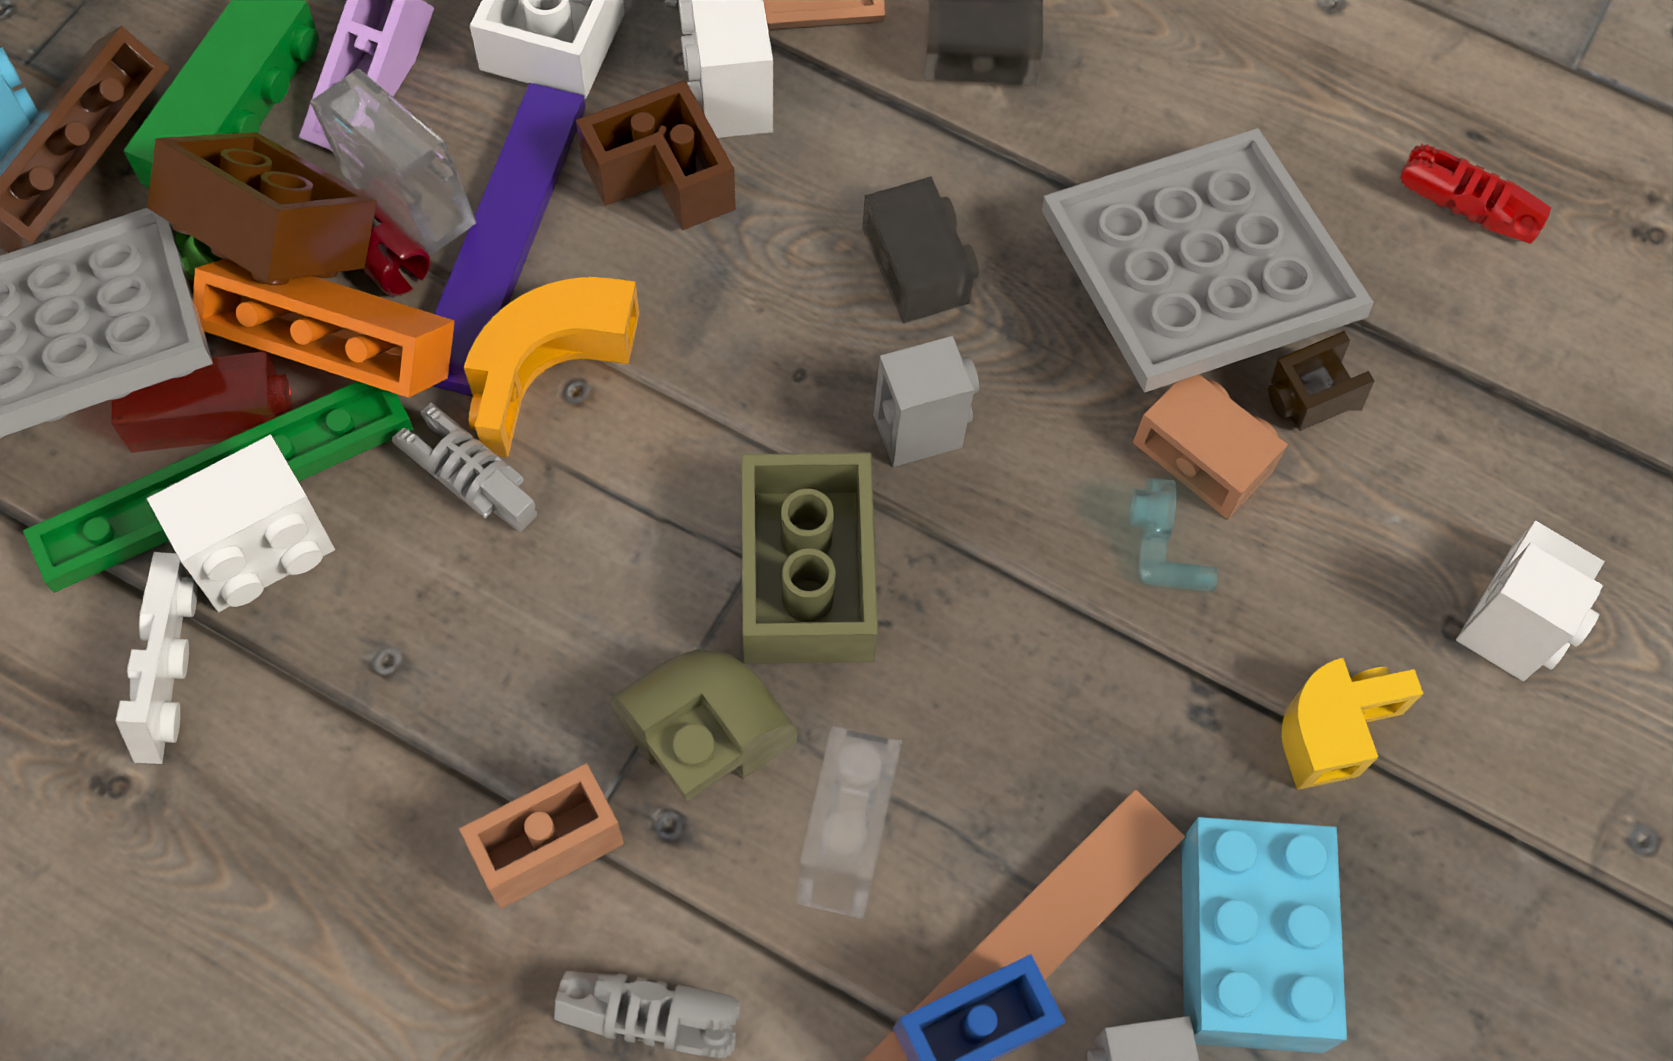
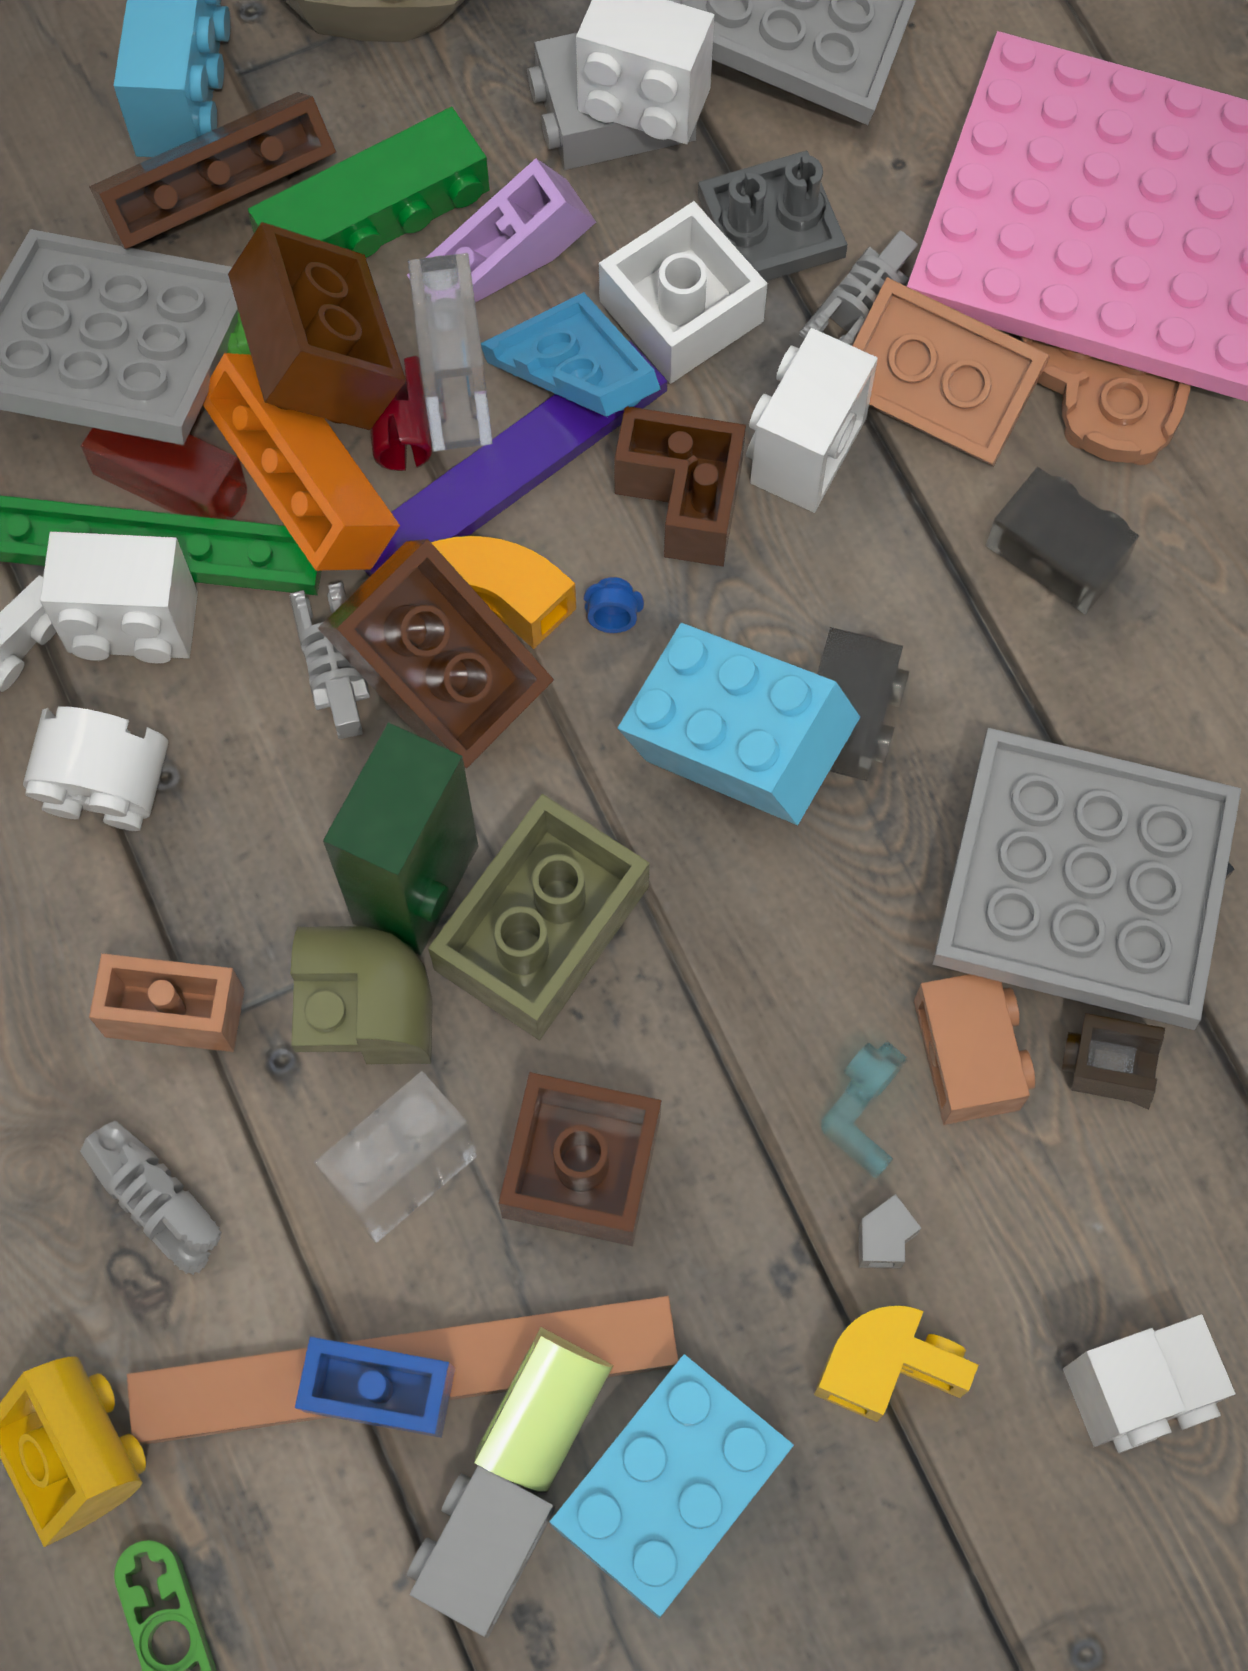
camera: 40 degrees right, 5 degrees up
light grey brick [873,336,979,467] -> none
none -> white brick [23,707,168,831]
none -> reddish brown brick [318,539,554,769]
none -> dark green brick [323,722,479,955]
none -> yellowish green brick [474,1327,613,1492]
none -> dark azure wing [480,292,661,417]
none -> reddish brown brick [498,1072,662,1246]
none -> blue plate [584,577,644,633]
none -> medium azure brick [617,623,860,826]
none -> light grey piece [858,1194,921,1268]

